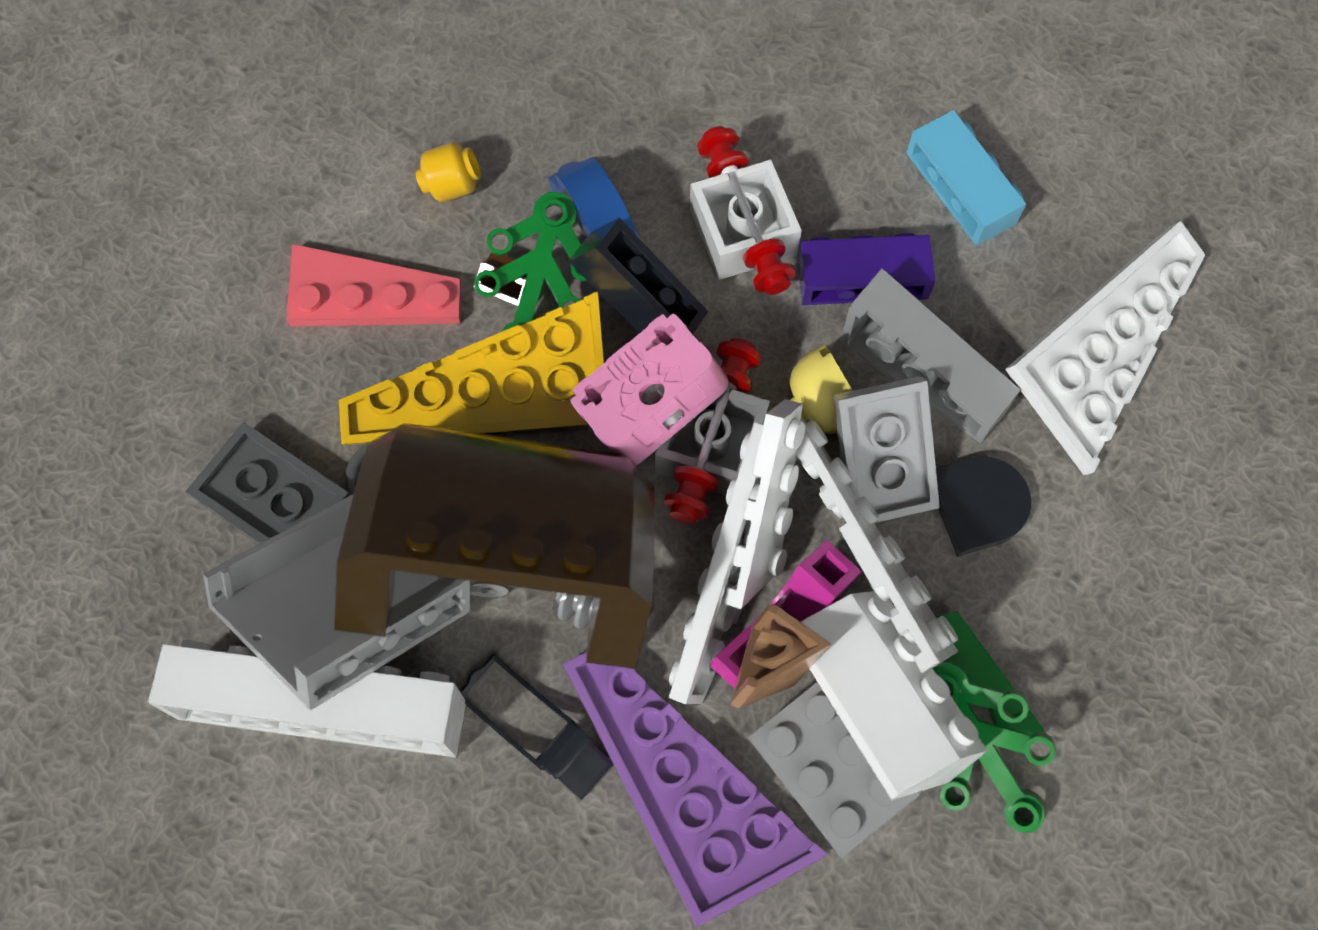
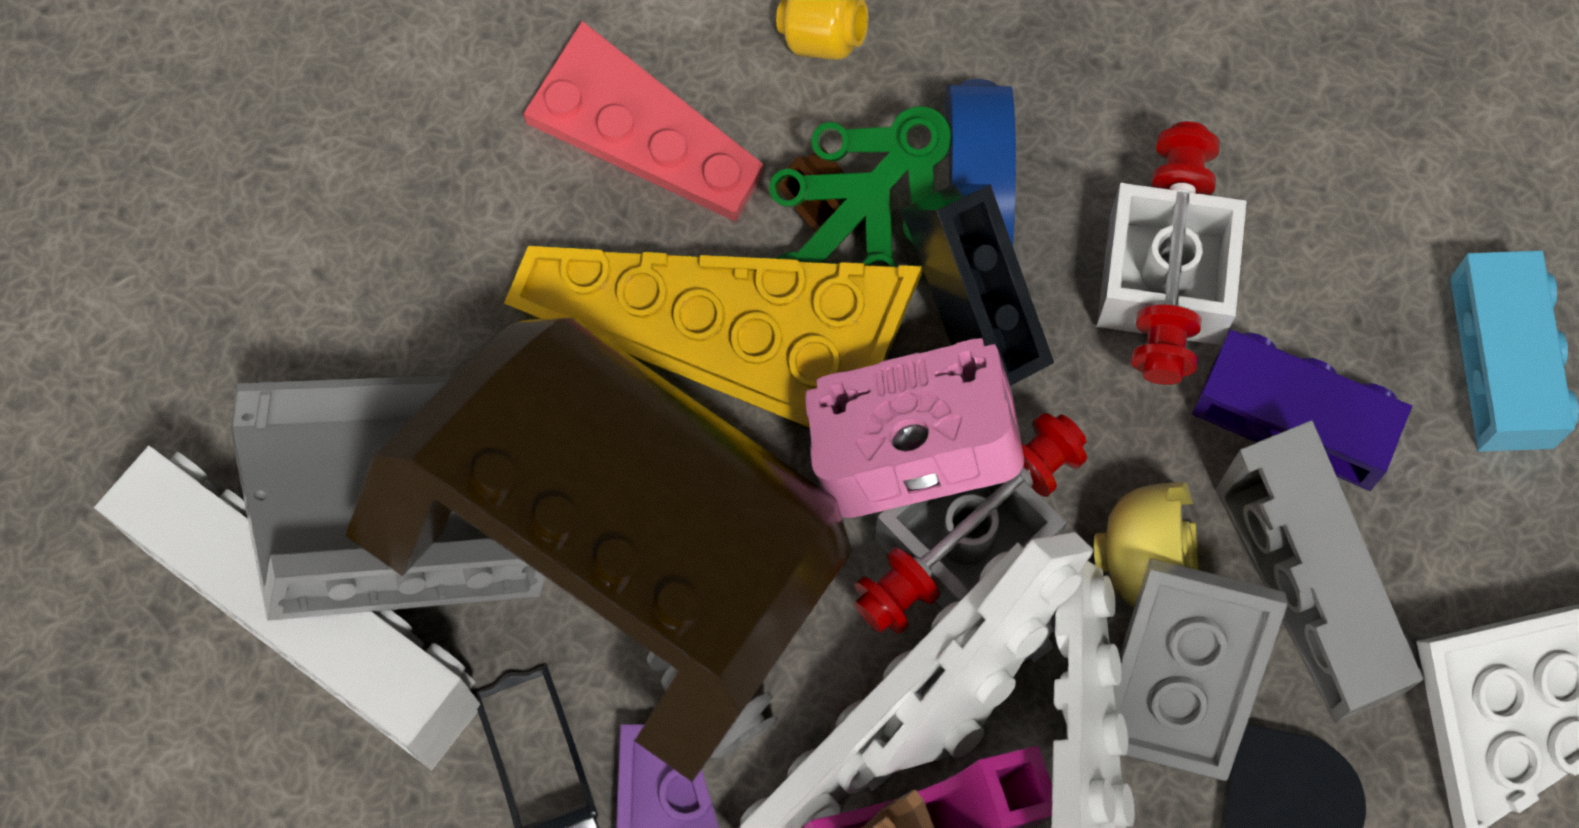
camera: 30 degrees right, 0 degrees up
dark grey plate [185,422,351,544] -> none

